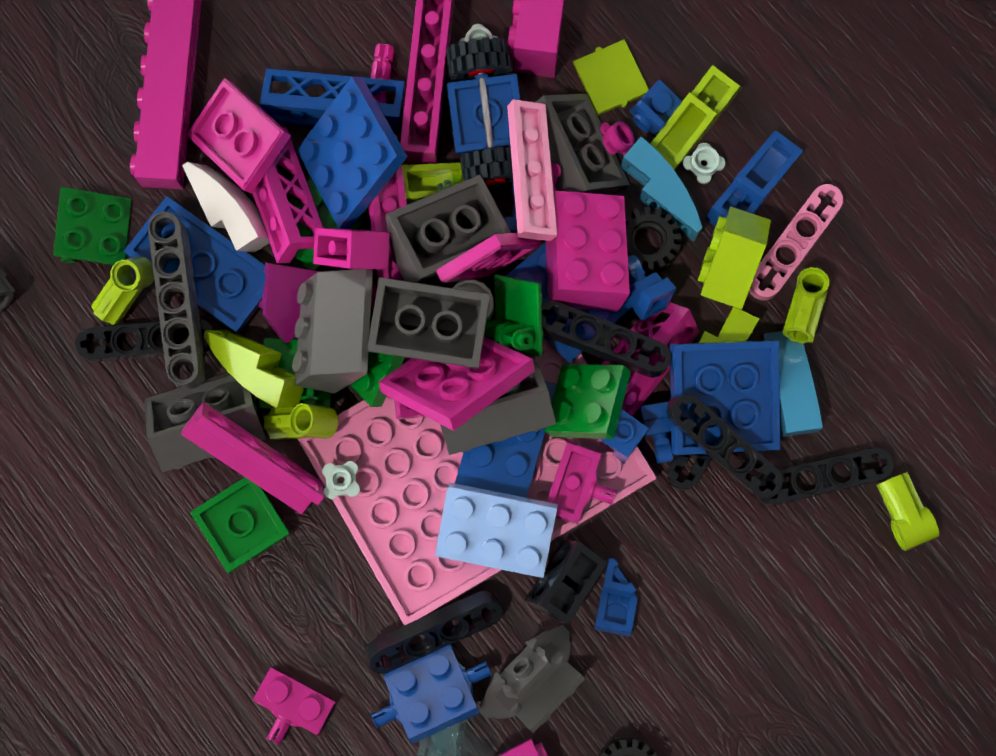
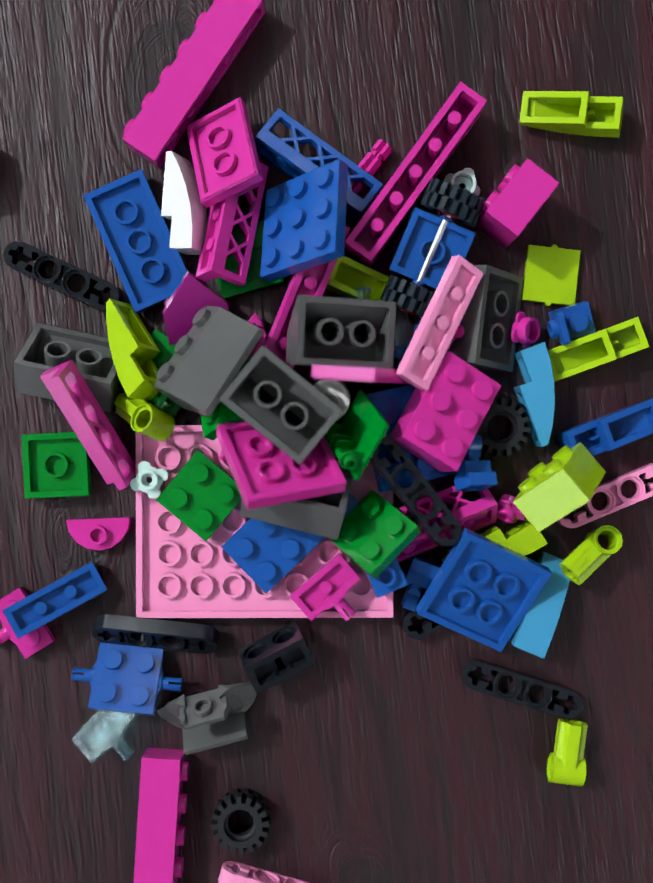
camera: 30 degrees right, 10 degrees up
green hinge [53,187,131,265] -> none
lime piece [91,257,154,326] -> none
dark grey beam [148,212,206,389] -> none
dark pink brick [313,228,391,269] -> none
light blue plate [435,482,558,578] -> none
blue slope [594,558,638,637] -> none
black beam [666,394,783,498] -> none
light aqua plate [683,143,725,184] -> none
none -> blue plate [2,562,107,639]
none -> dark pink plate [66,517,132,551]
none -> green plate [156,450,242,541]
none -> dark pink plate [497,494,526,523]

